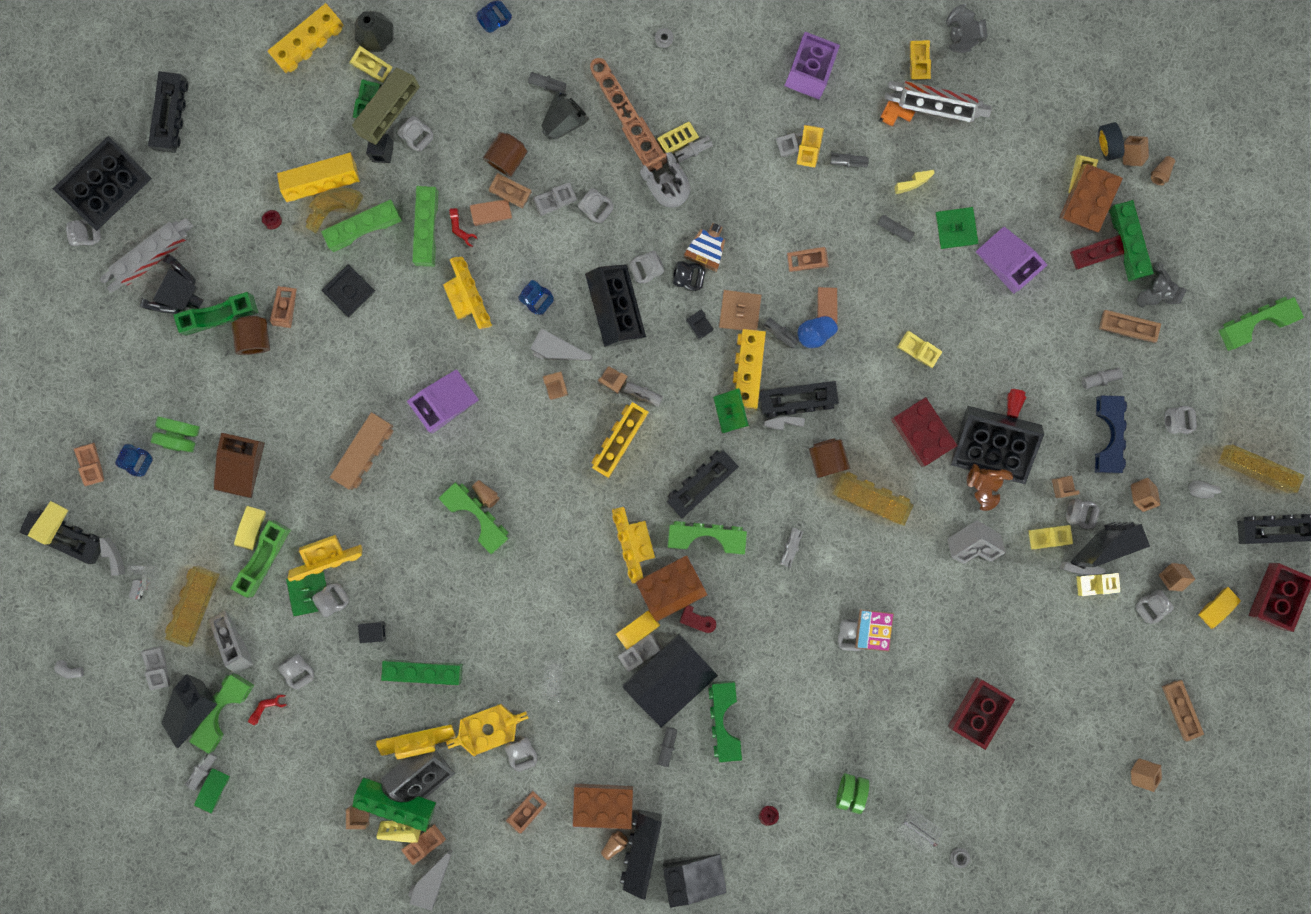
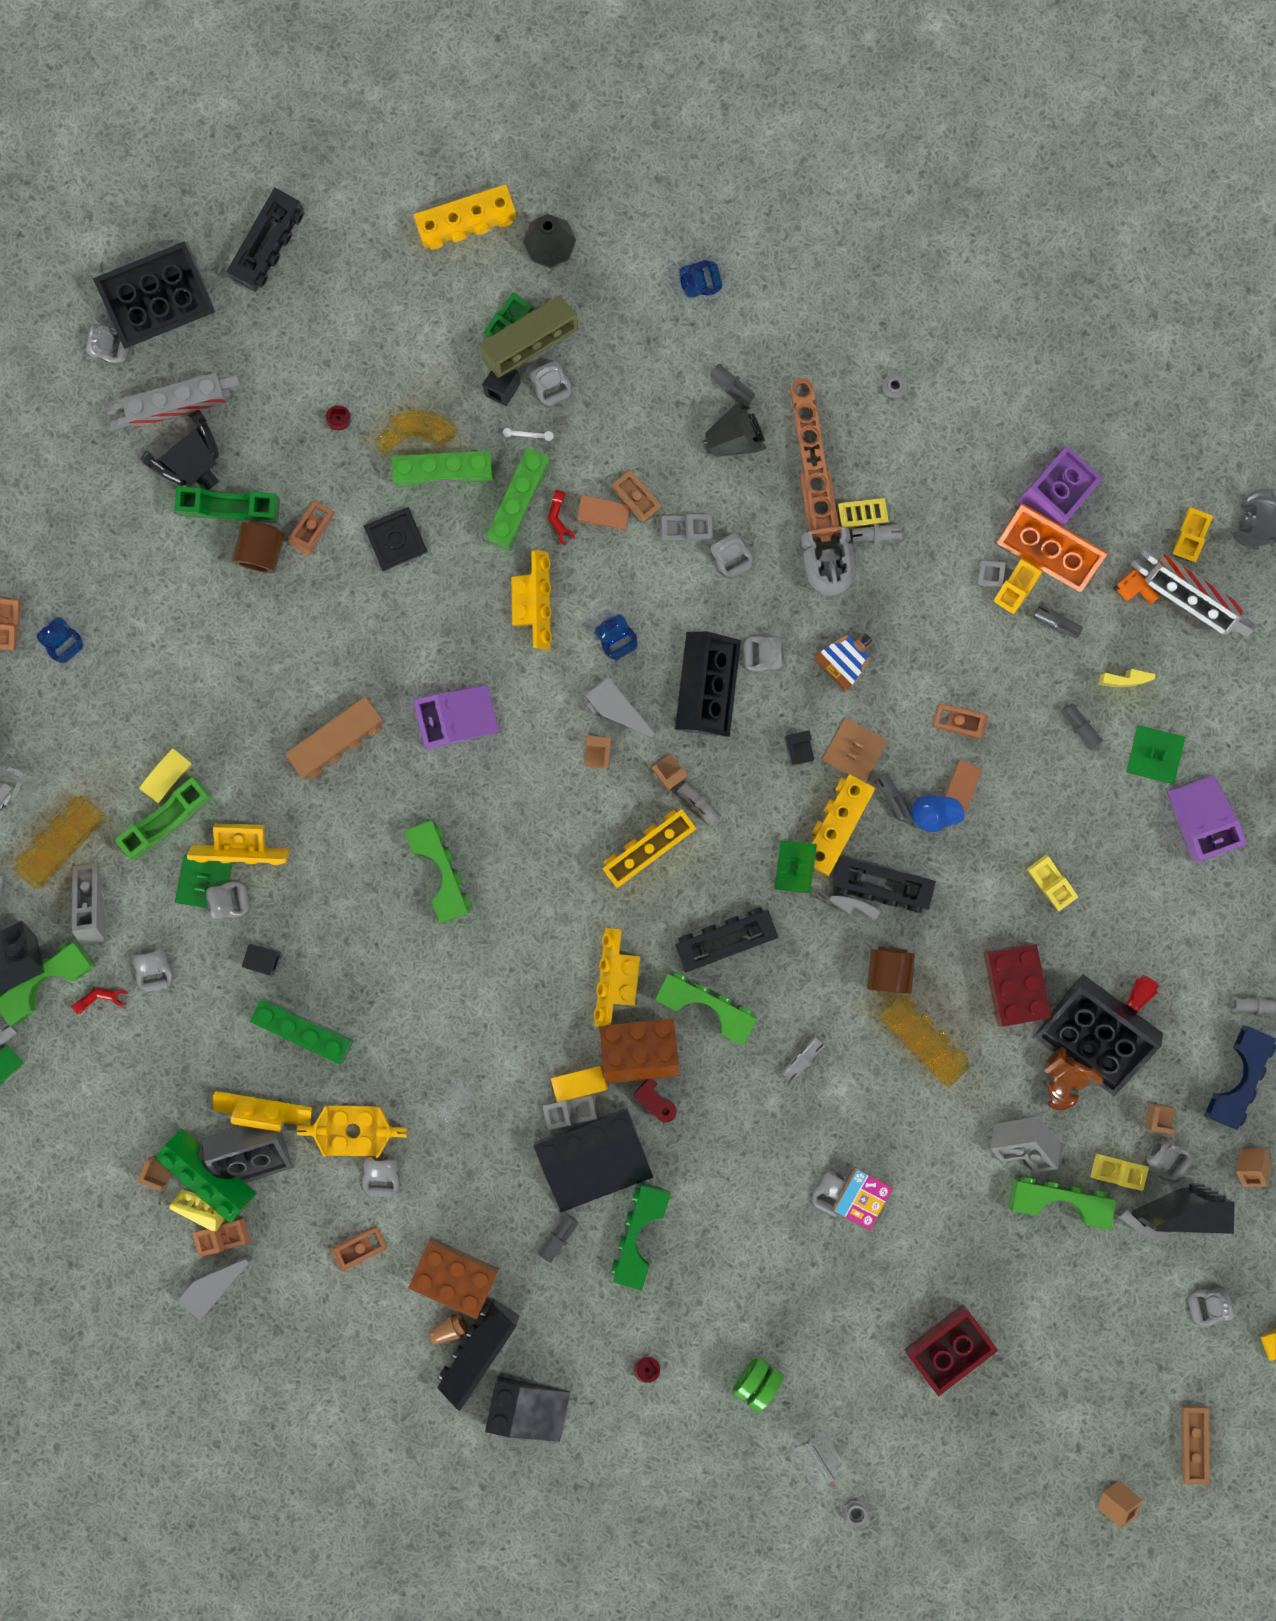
camera: 20 degrees right, 0 degrees up
bright green wheel [151,416,200,453] -> none
reddish brown slope [214,432,265,498] -> none
yellow brick [277,152,360,202] -> none
light yellow slope [349,46,392,83] -> none
medium nougat cone [472,480,500,508] -> none
reddish brown piece [483,132,528,177] -> none
black piece [672,261,706,291] -> none
light yellow slope [1076,573,1120,596] -> none
medium nougat panel [1159,563,1196,591] -> none
none -> white hinge [502,428,554,441]
none -> orange slope [996,503,1108,593]
none -> bright green arch [1008,1176,1116,1230]

